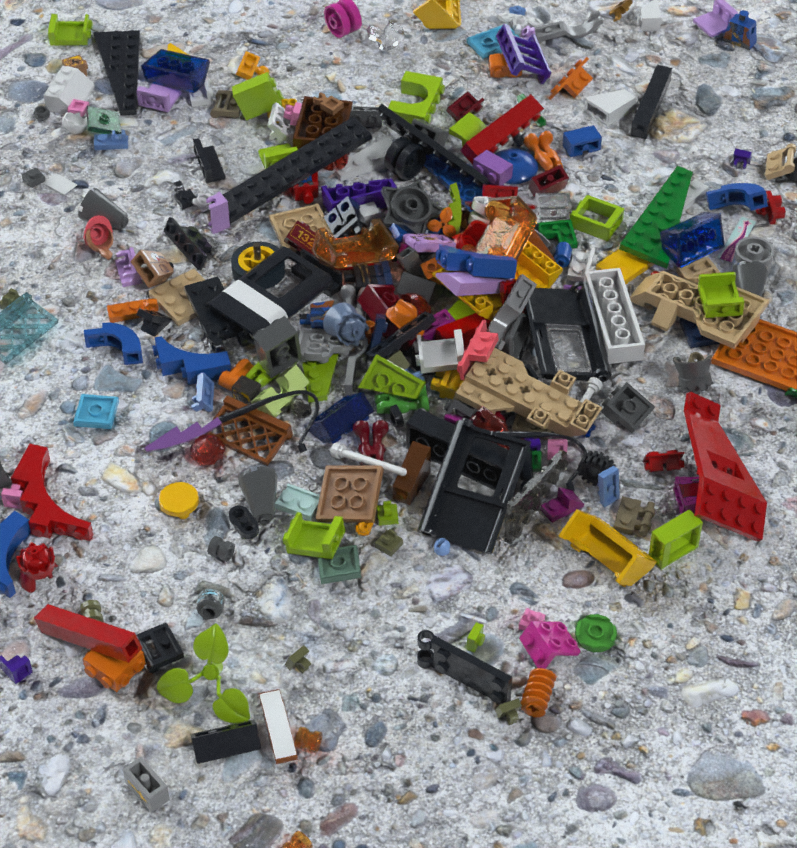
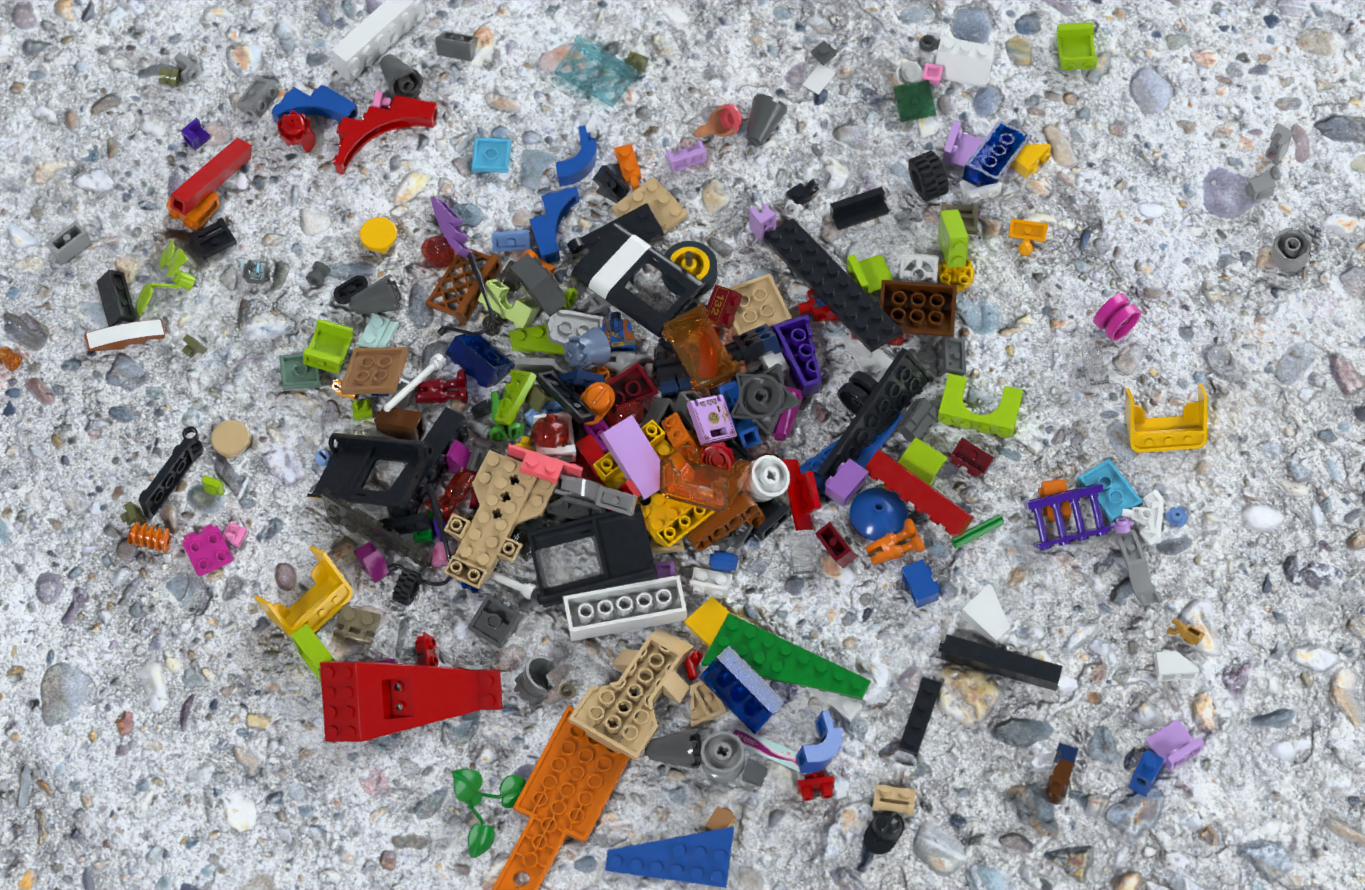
camera: 90 degrees right, 15 degrees up
medium nougat brick [62,54,88,76] -> none
olive wheel [80,600,104,622] -> none
black wing [93,30,140,116] -> none
medium blue plate [94,130,128,150] -> none
medium nougat torso [130,250,174,288] -> none
black bracket [163,217,212,270] -> none
bright pink tile [283,102,302,126] -> none
clear orange wheel [294,726,323,753] -> none
medium nougat plate [313,92,344,115] -> none
olive tile [375,529,403,556] -> none
orange plant [427,207,456,238] -> none
blue arch [436,244,517,279] -> none
lime slope [443,183,462,234] -> none
green plate [538,220,578,249] -> none
orange bracket [549,57,593,100] -> none
lime window [569,195,624,241] -> none
bright green tile [575,614,617,652] -> none
medium blue plate [597,465,620,508] -> none
lime panel [698,272,744,318] -> none
dark purple tile [734,148,752,169] -> none
none -> tan tile [211,420,251,459]
none -> light grey wheel [454,654,492,670]
none -> clear red cylinder [530,414,569,448]
none -> black plate [898,677,942,756]
none -> black tyre [908,151,949,202]
none -> reddish brown hips [1046,742,1079,805]

